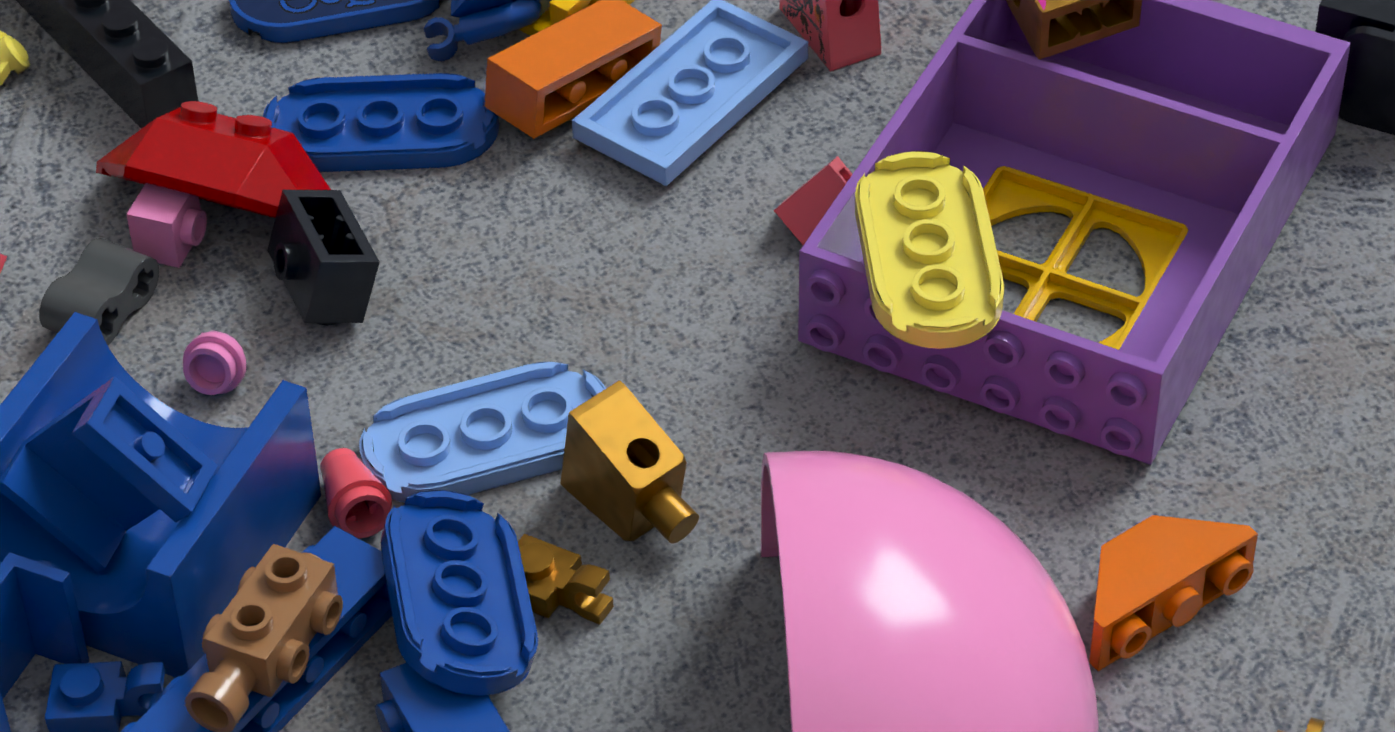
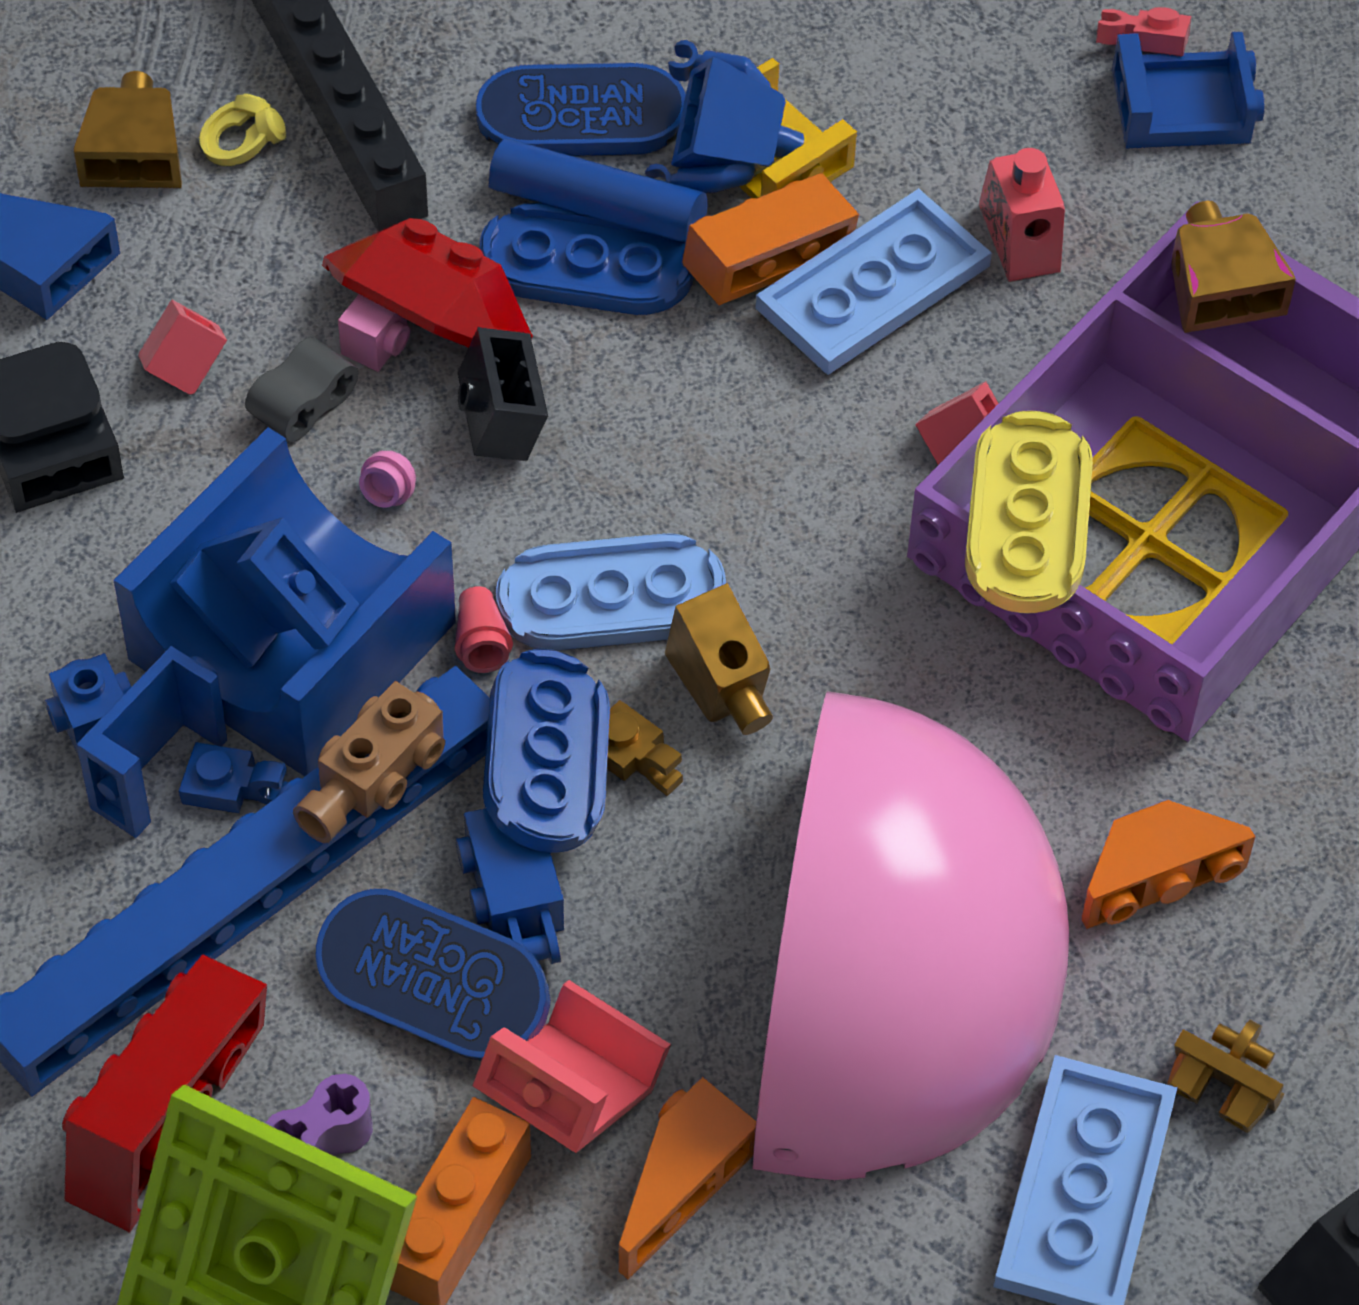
camera: 10 degrees right, 10 degrees up
none -> blue brick [488,138,708,243]

